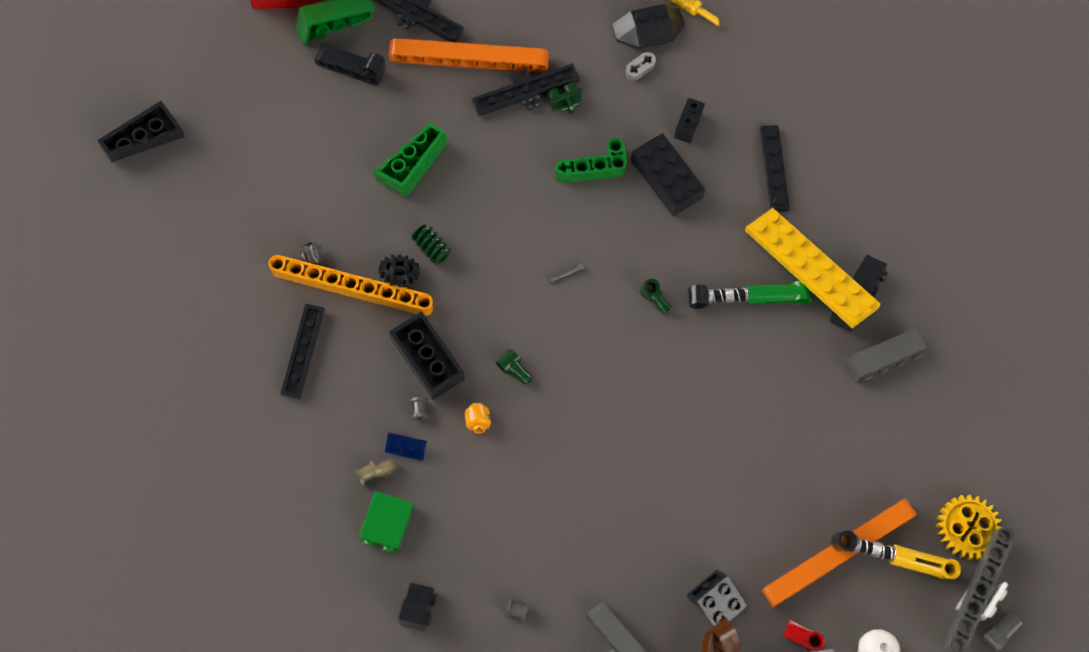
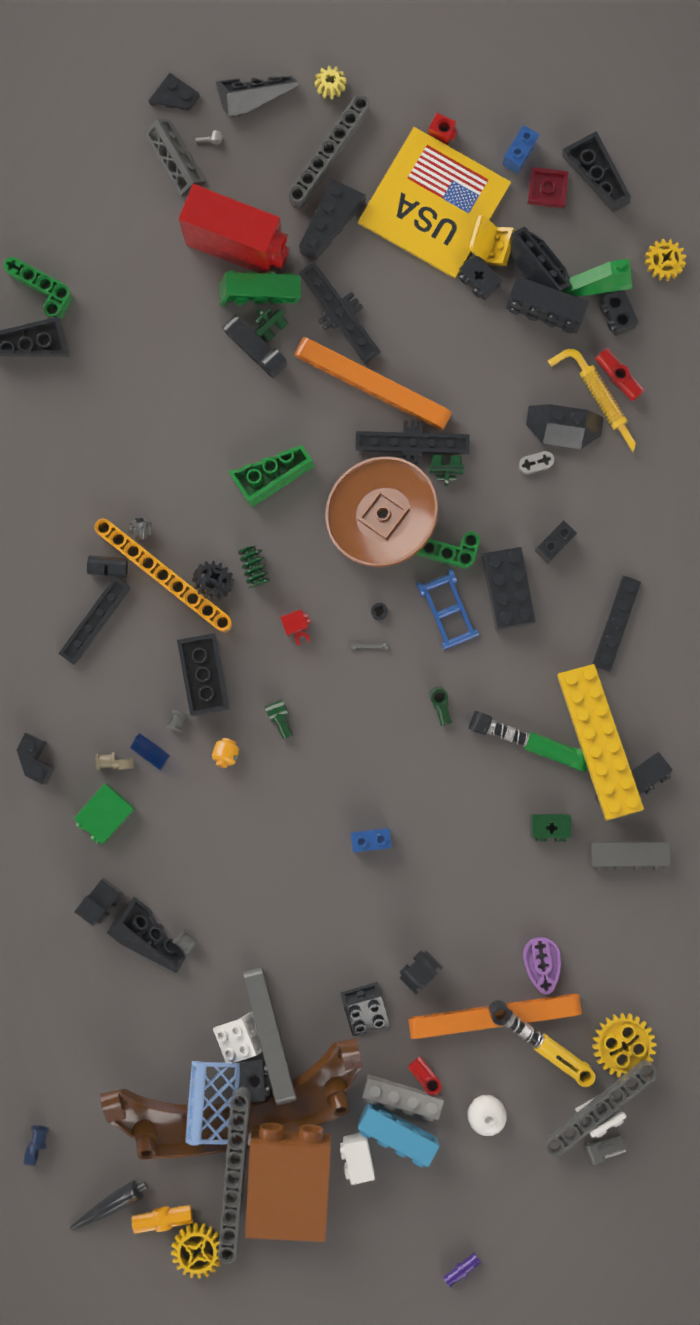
camera: 30 degrees right, 15 degrees up
none -> green beam [3,257,73,320]
none -> black brick [16,733,55,785]
none -> black pin [87,555,128,577]
none -> black wedge [107,896,186,973]
none -> dark green hips [254,308,288,342]
none -> red brick [280,609,311,646]
none -> dark orange dish [325,457,439,567]
none -> blue brick [351,828,392,852]
none -> black bush [371,603,388,621]
none -> black brick [399,950,443,995]
none -> blue piece [416,569,479,650]
none -> medium lavender piece [522,937,561,994]
none -> dark green brick [530,814,571,842]

